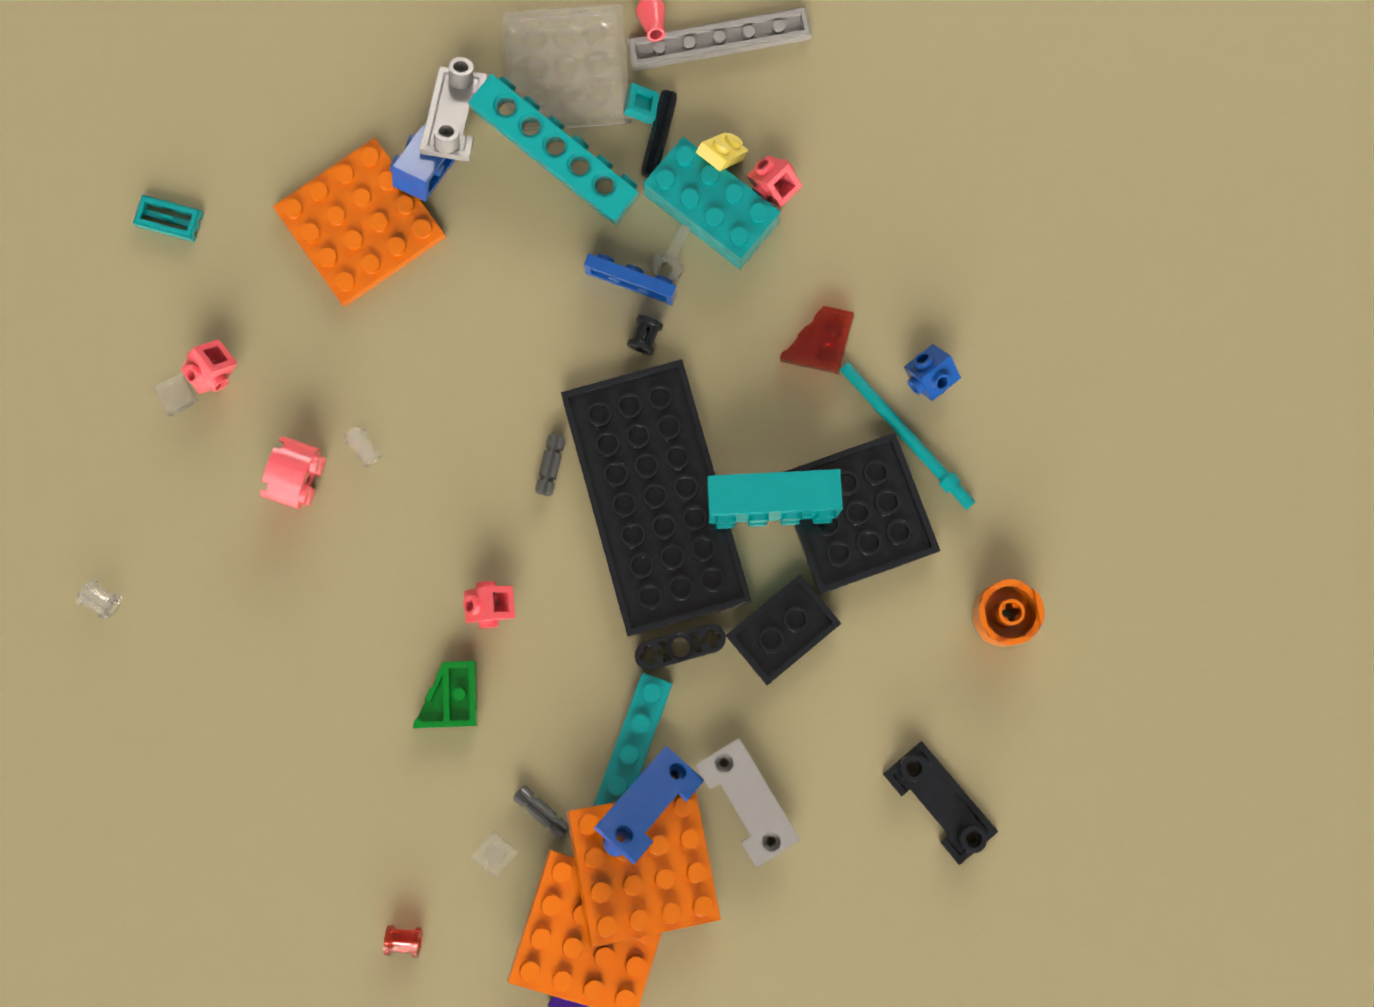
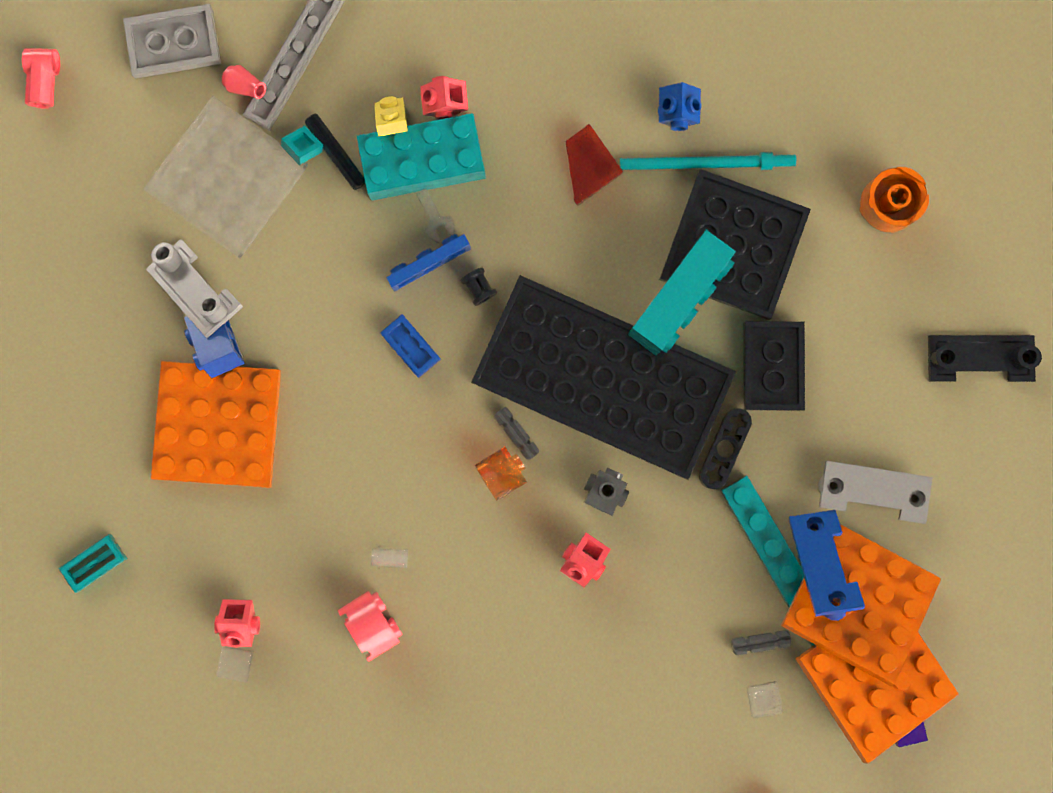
camera: 50 degrees left, 5 degrees up
green wing [413,661,478,729] -> none
teal brick [468,73,639,226] -> none
none -> blue plate [380,314,441,378]
none -> clear orange brick [475,447,527,501]
none -> dark grey brick [584,467,629,516]

